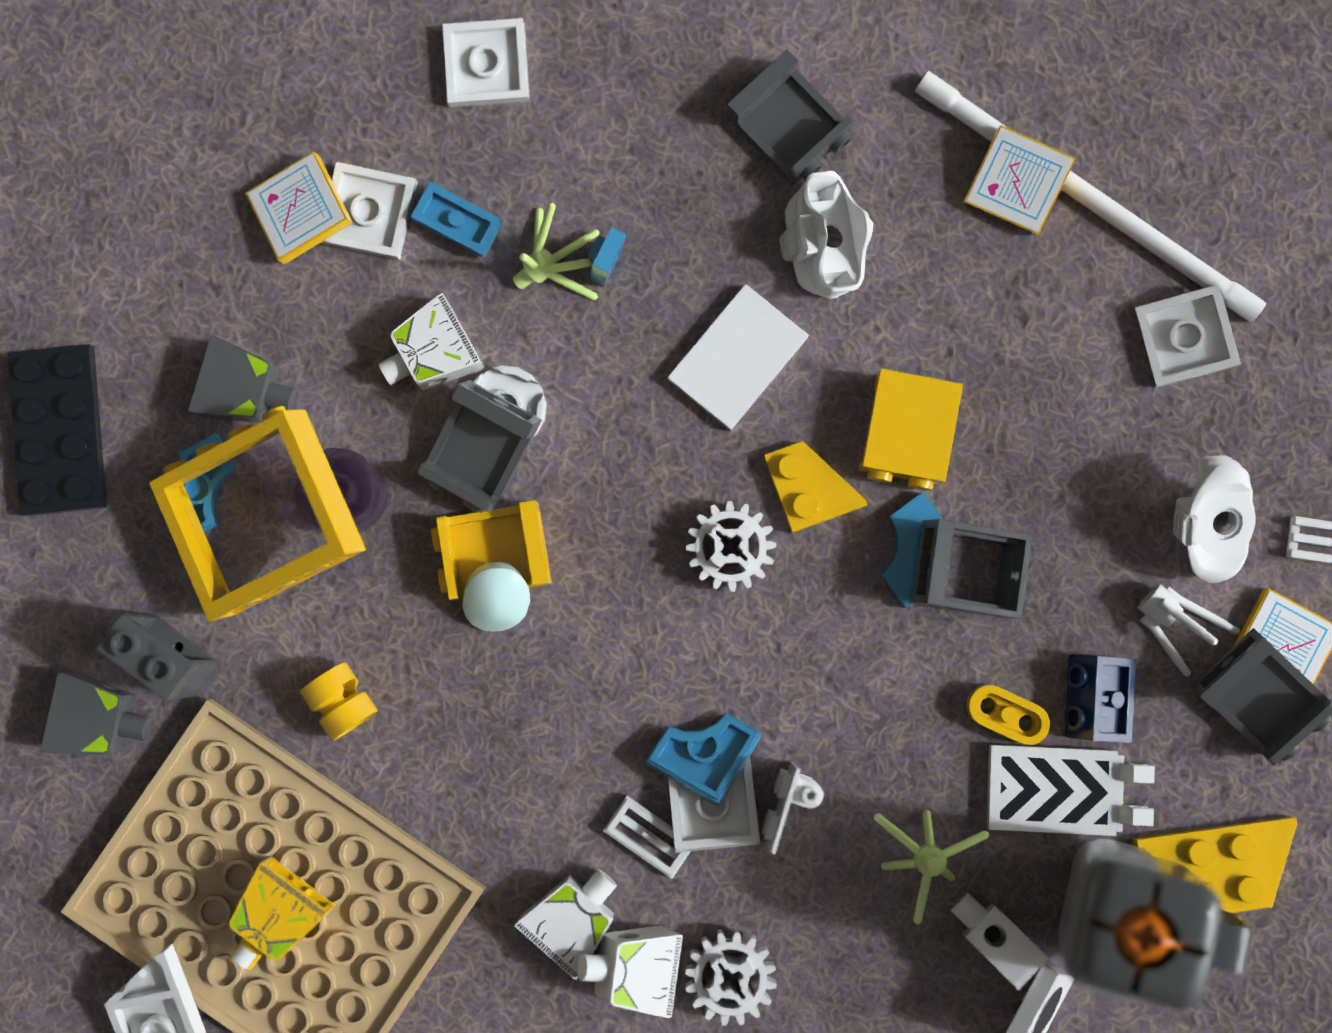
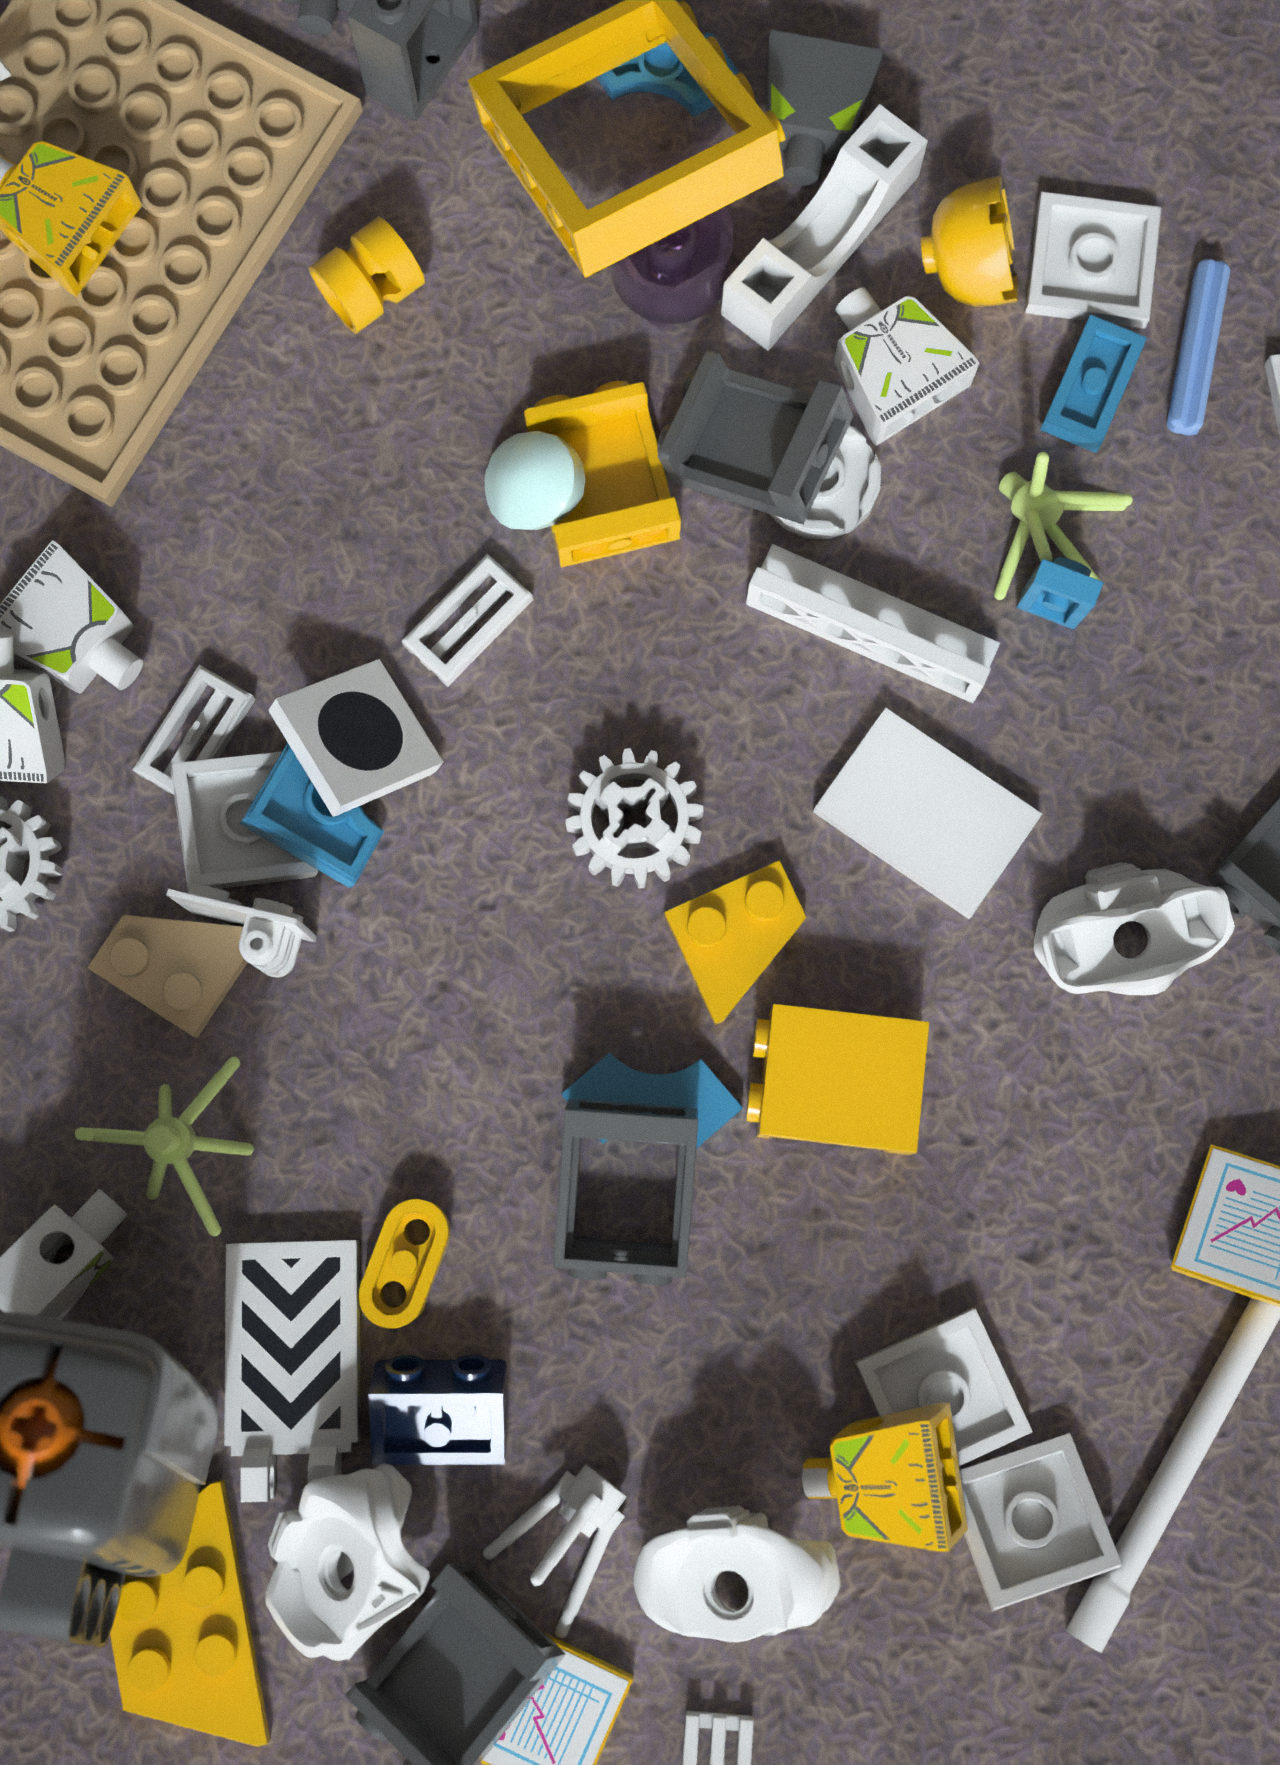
camera: 85 degrees right, 5 degrees down
white tile [246,151,353,265] -> none
none -> tan wing [87,915,248,1038]
none -> white piece [266,1464,429,1661]
none -> white tile [268,659,443,817]
none -> white tile [401,554,533,687]
none -> white arch [721,104,928,351]
none -> white fence [746,544,1000,703]
none -> yellow torso [802,1403,968,1552]
none -> white tile [855,1308,1033,1466]
none -> yellow cylinder [921,175,1019,307]
none -> light blue axle [1167,259,1230,435]

